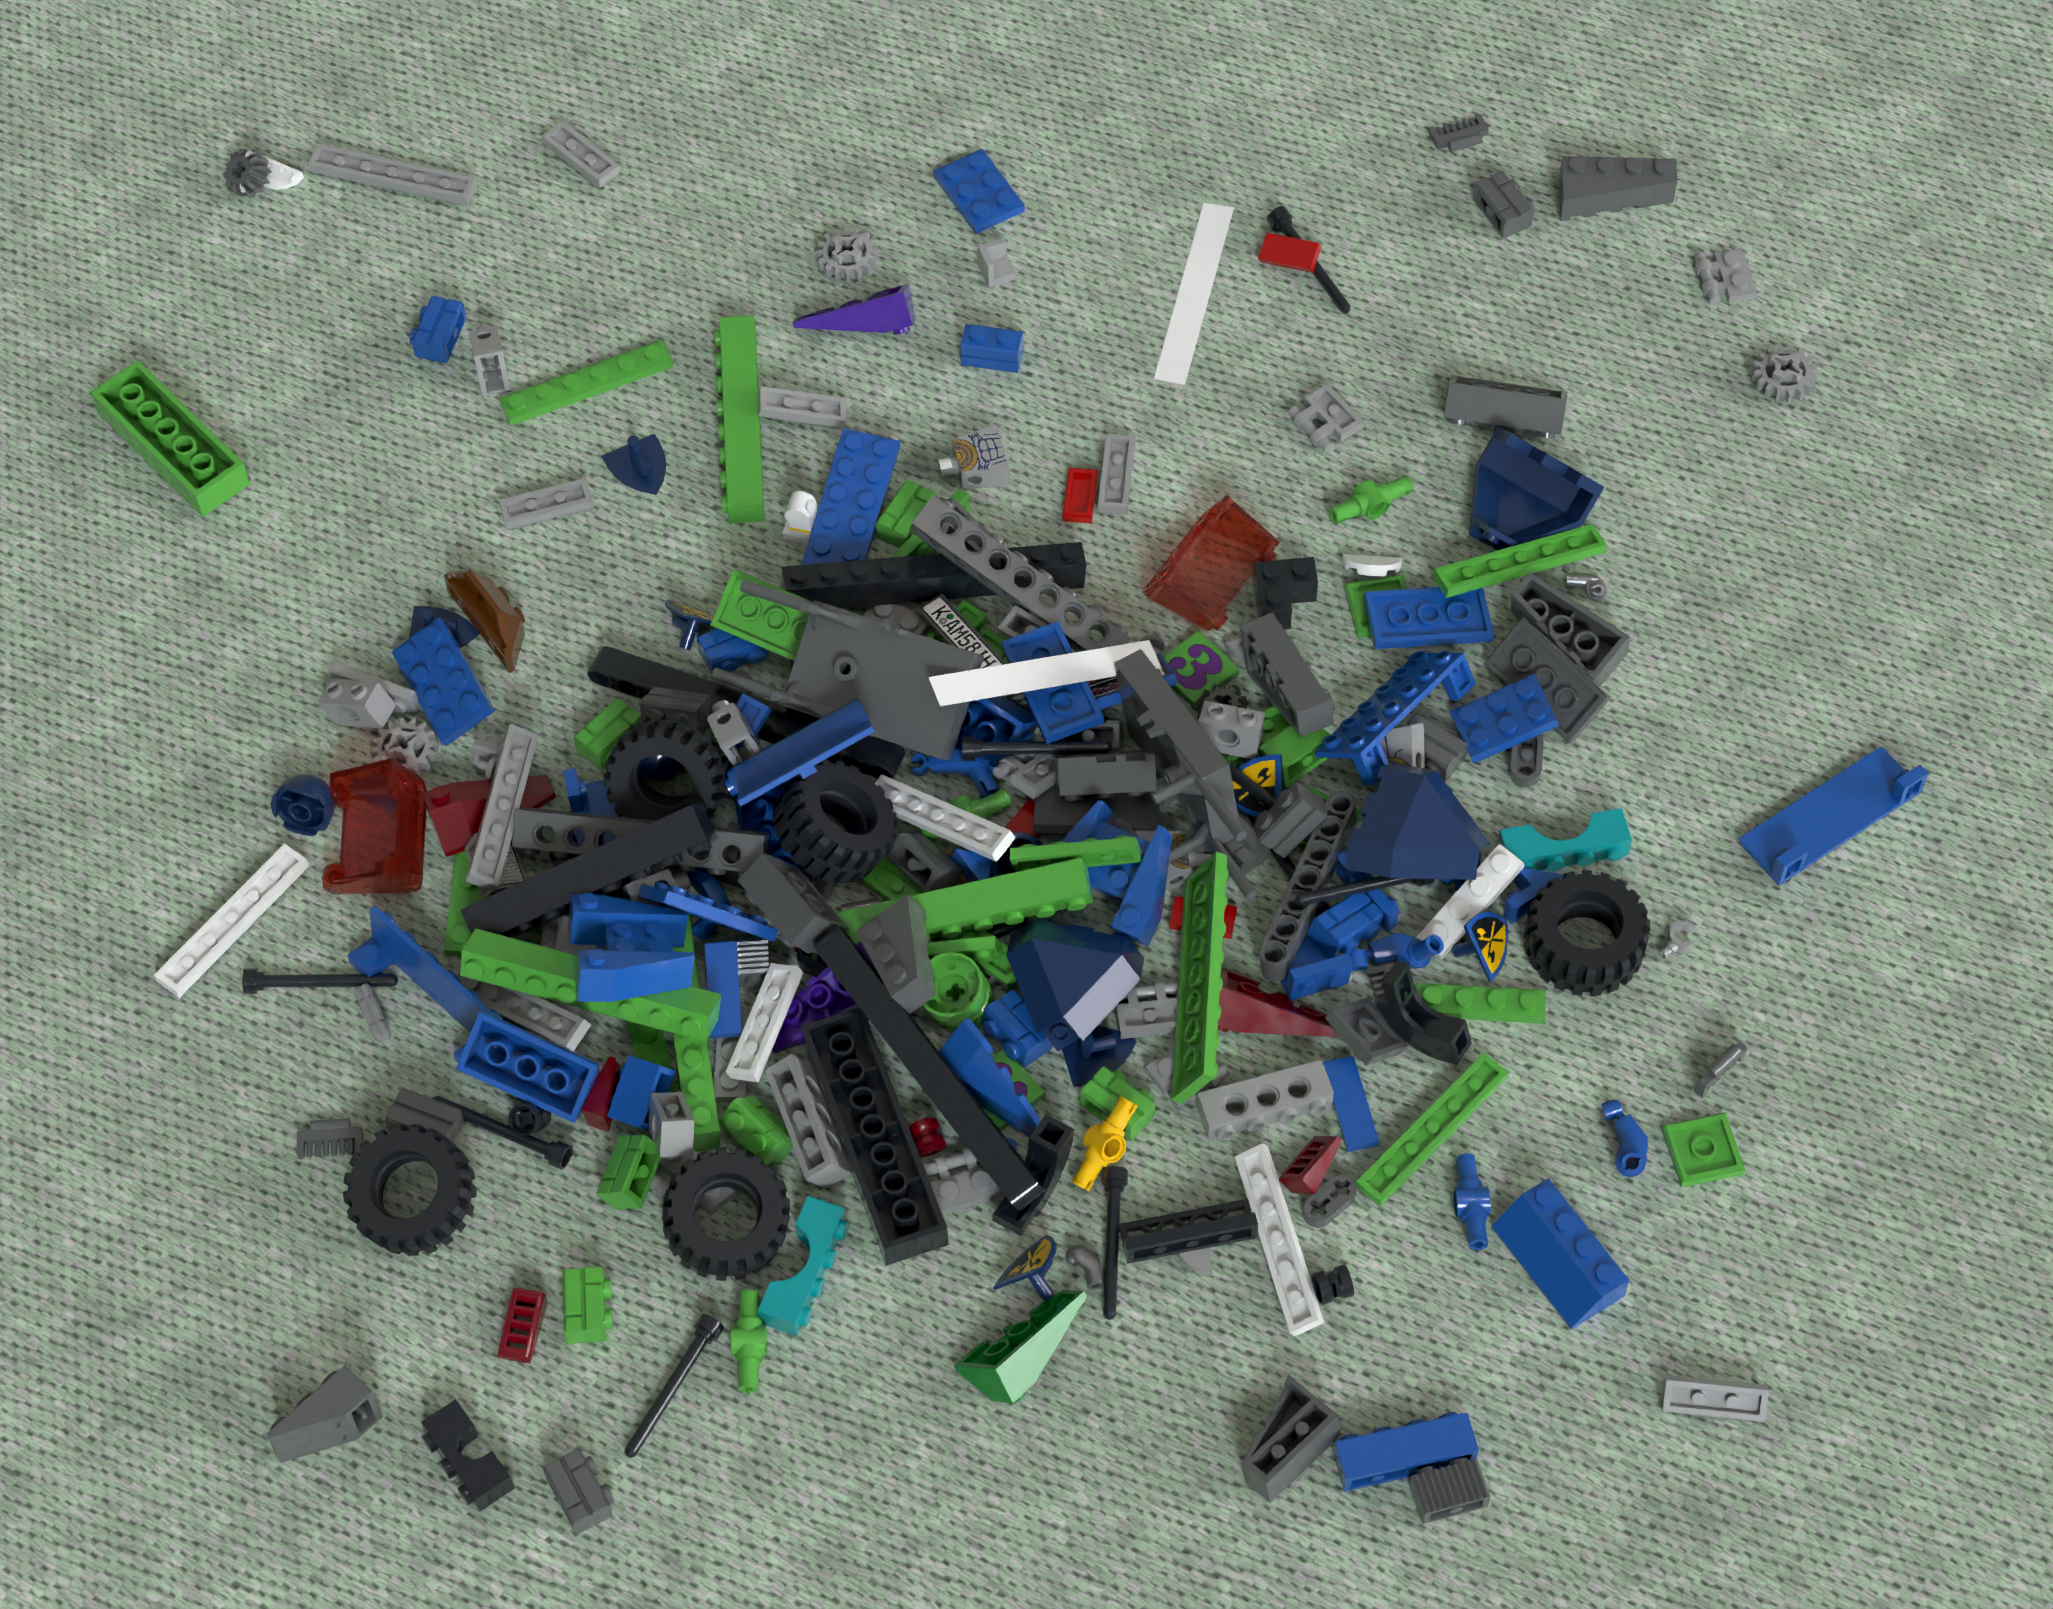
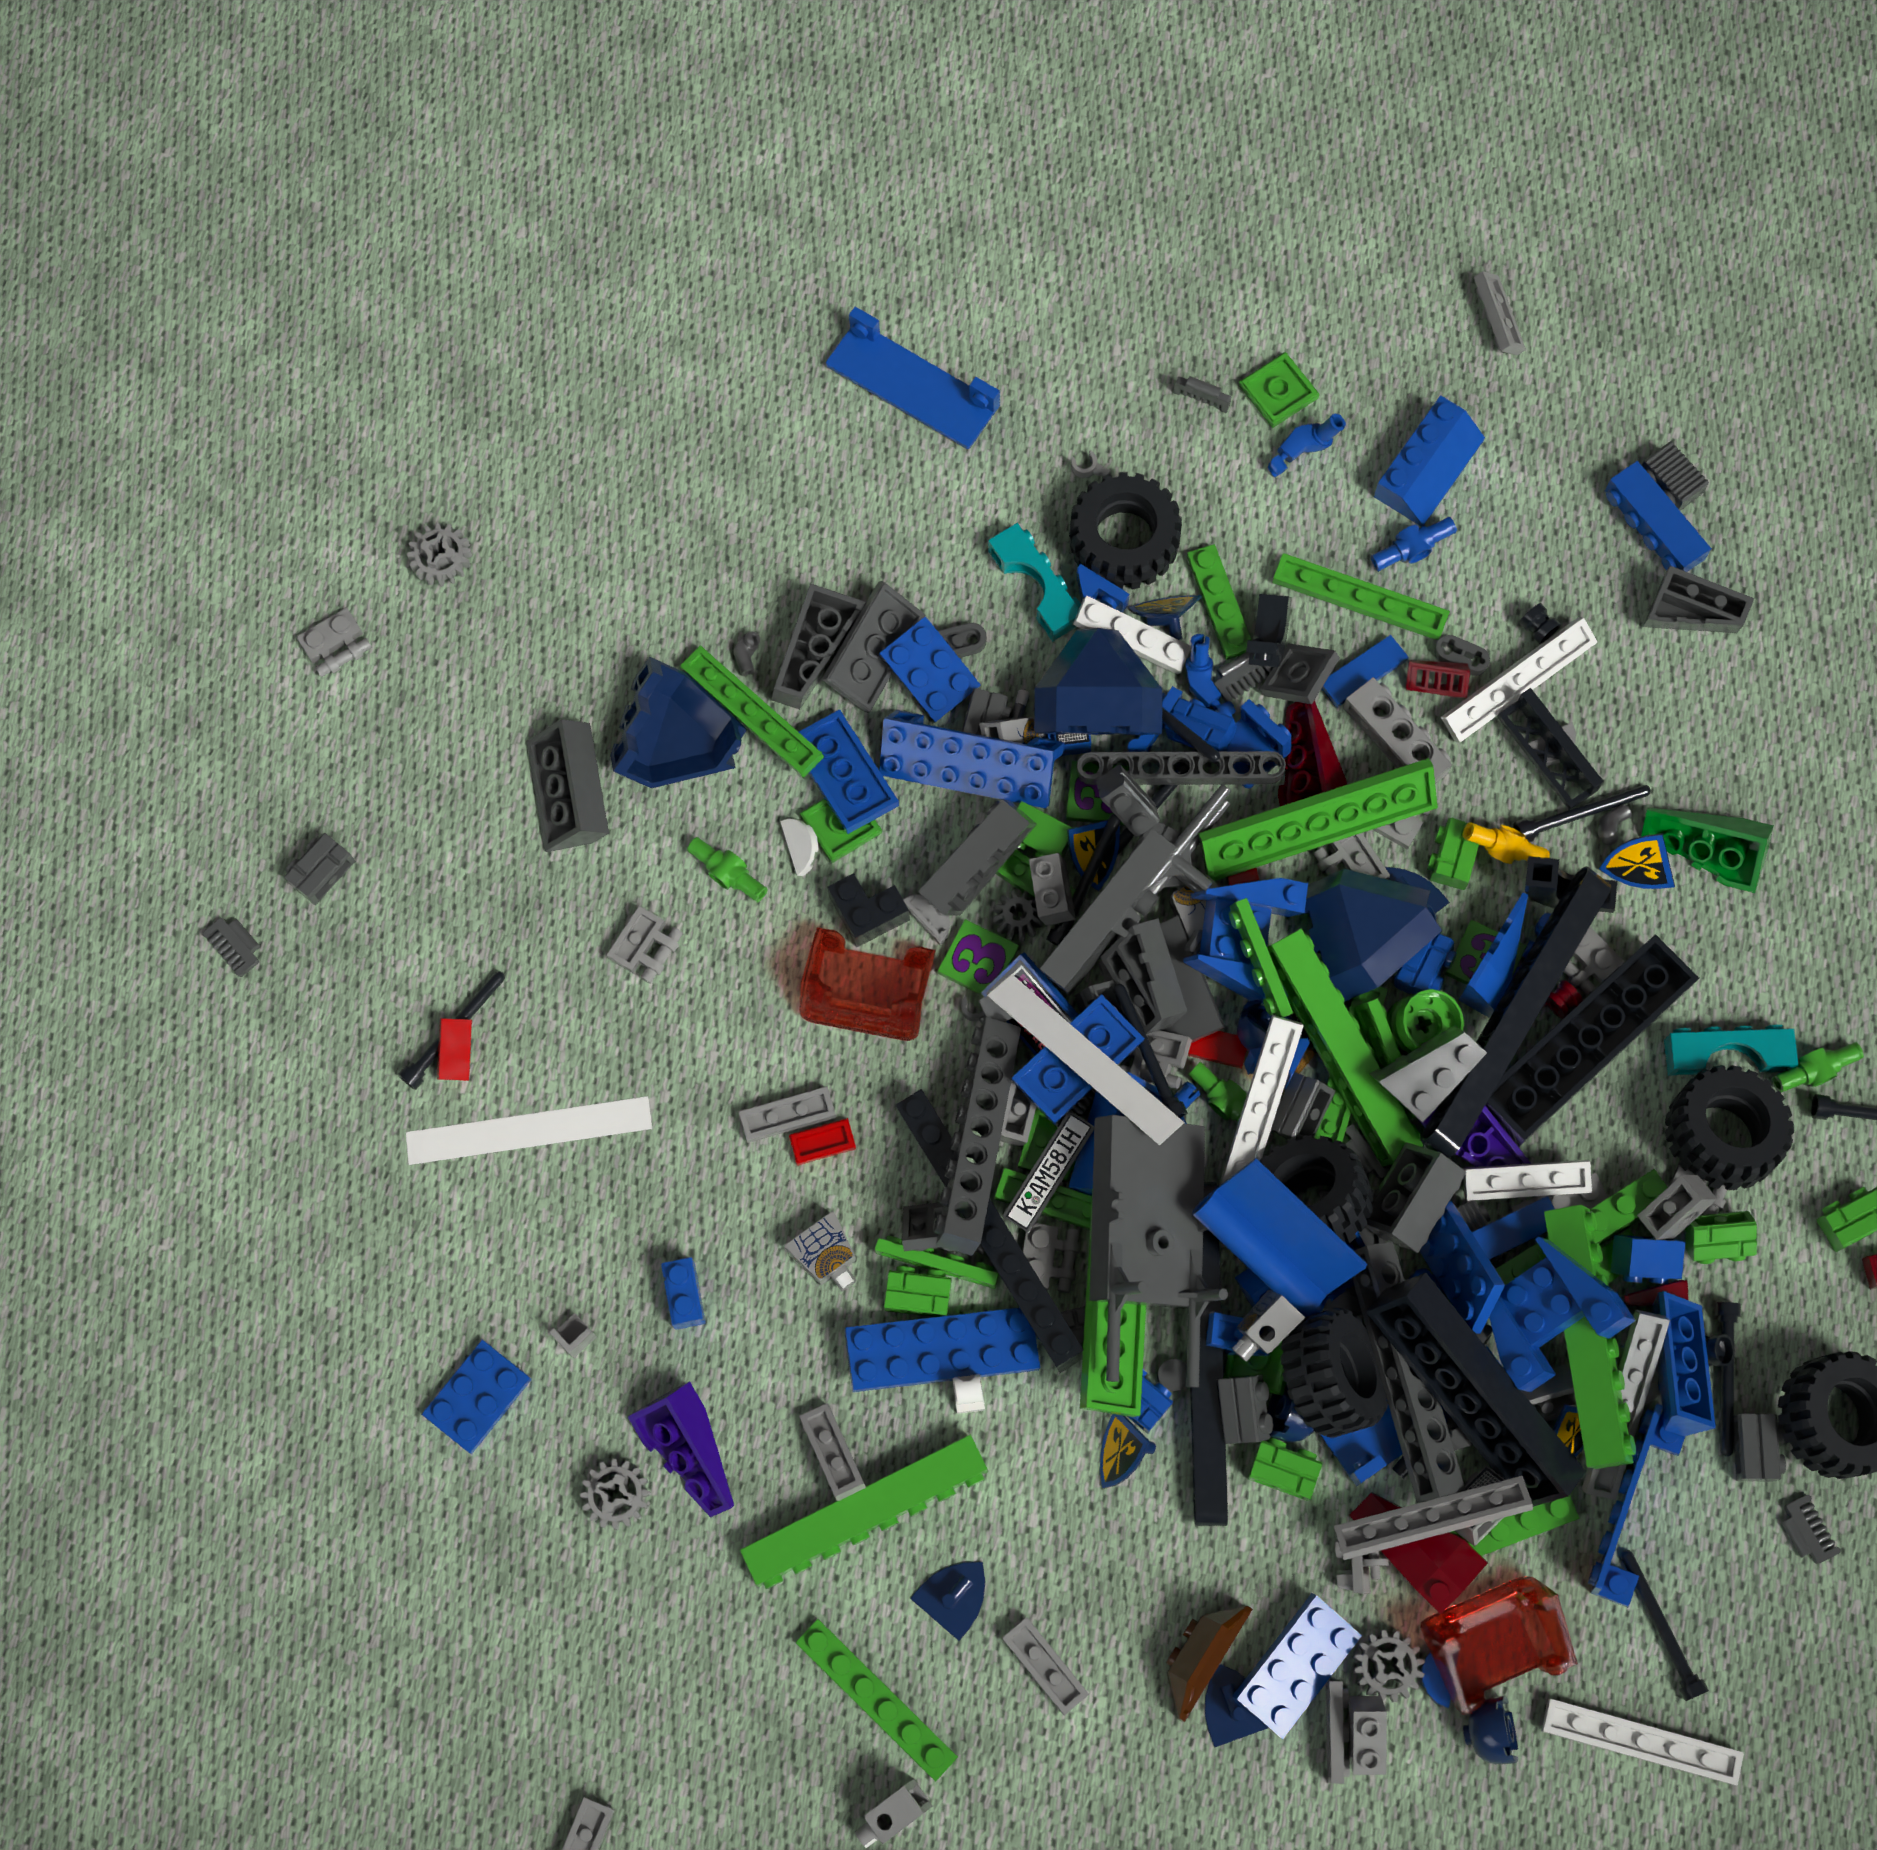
camera: 110 degrees left, 15 degrees up
light grey axle [354,984,391,1042] -> none
bright green brick [719,1096,793,1165] -> none
light grey brick [765,1054,852,1189] -> none
dark grey wedge [1559,156,1677,222] -> none

